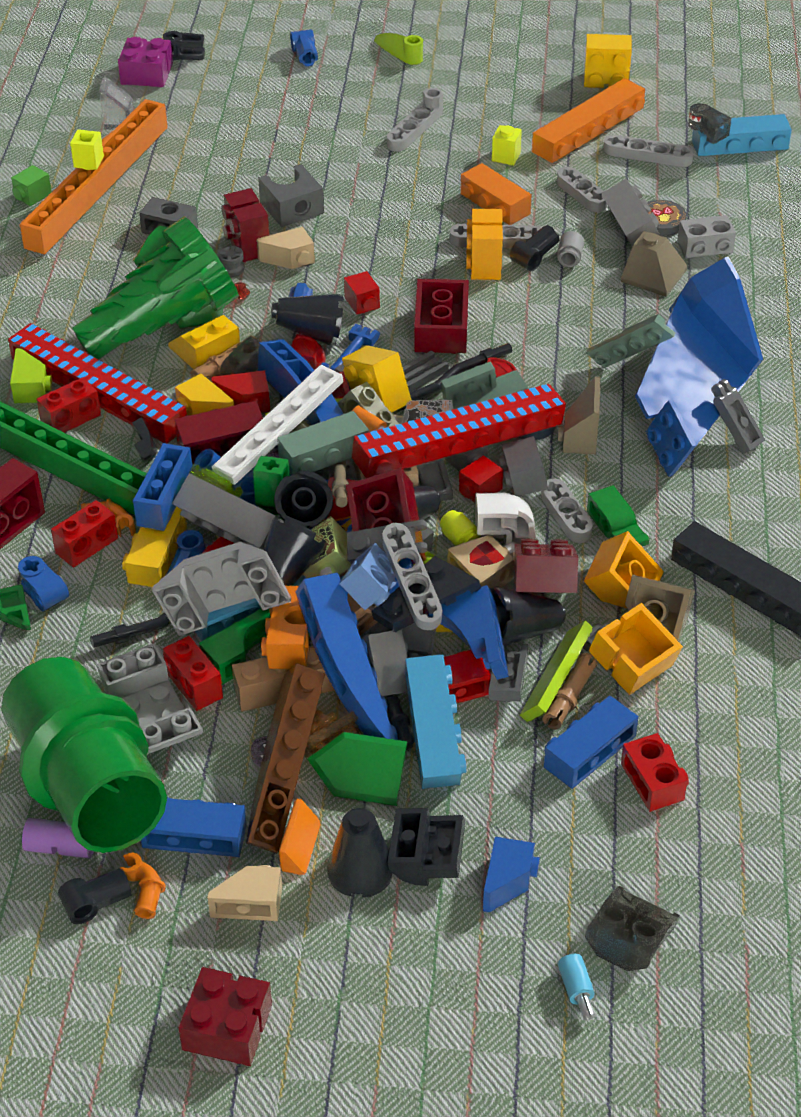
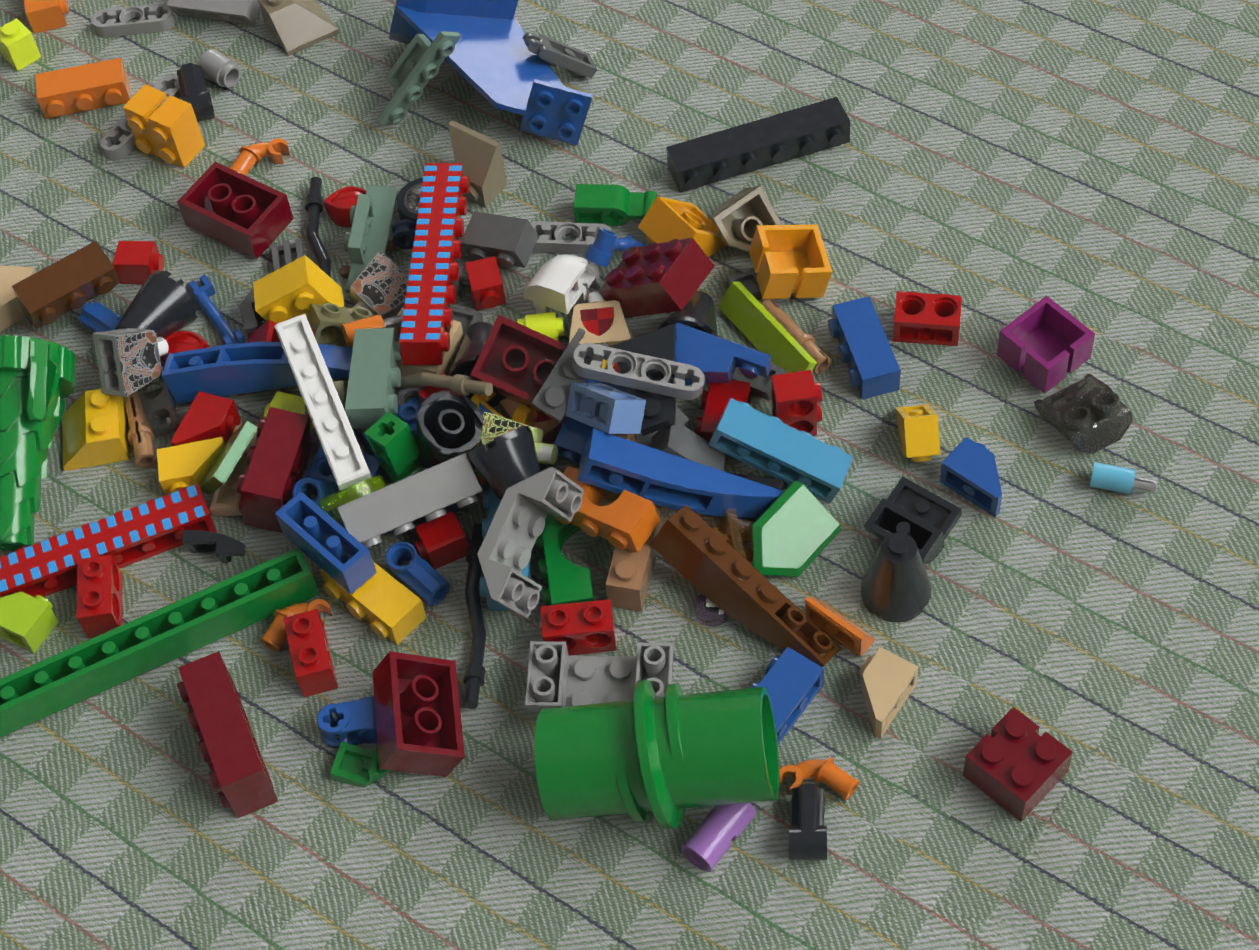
camera: 55 degrees left, 10 degrees up
none -> reddish brown slope [12,241,120,329]
none -> light grey torso [93,328,169,397]
none -> tile [200,421,257,495]
none -> orange piece [229,138,290,176]
none -> dark red brick [372,651,465,777]
none -> blue brick [585,228,646,267]
none -> red brick [771,370,823,436]
none -> yellow slope [895,404,941,462]
none -> magenta piece [997,296,1095,394]

